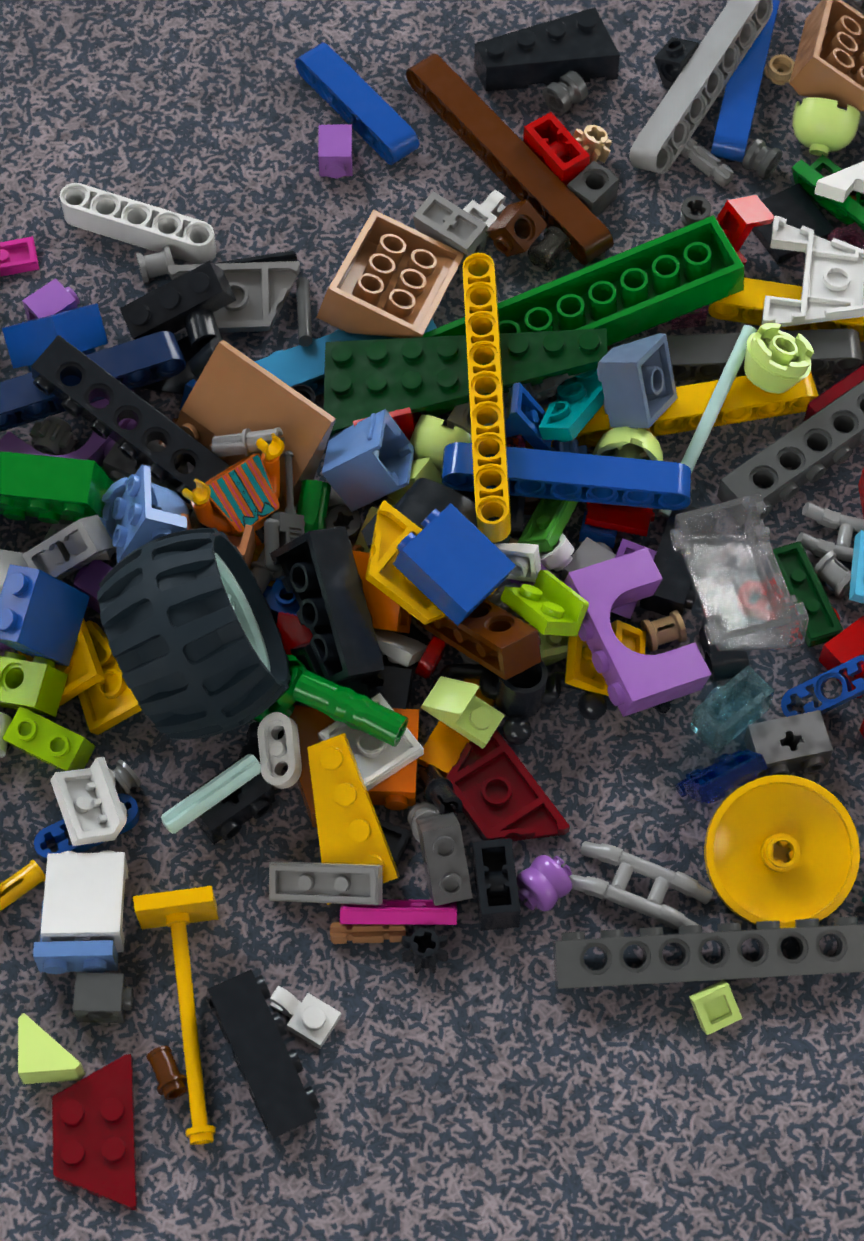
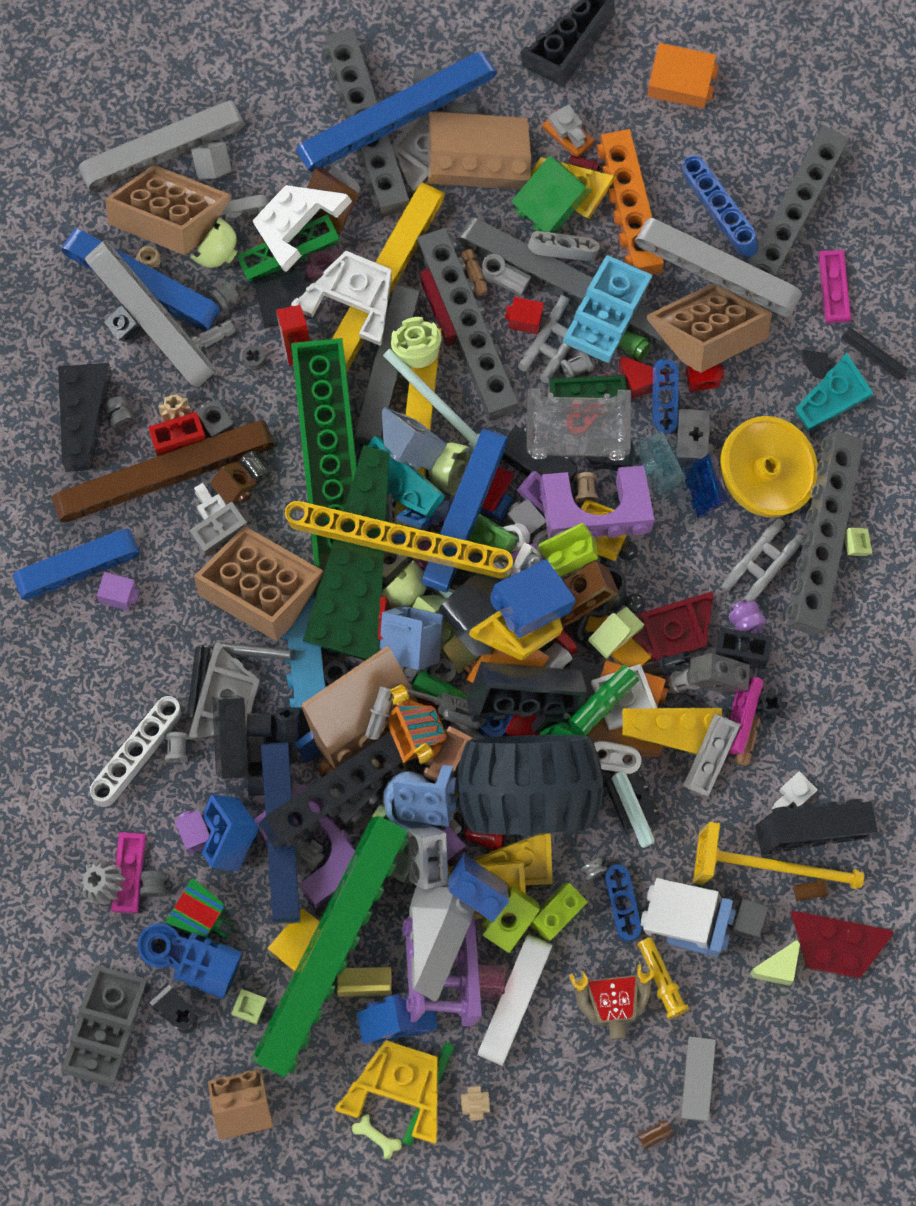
camera: 75 degrees left, 10 degrees up
white bracket [50,757,127,846] -> none

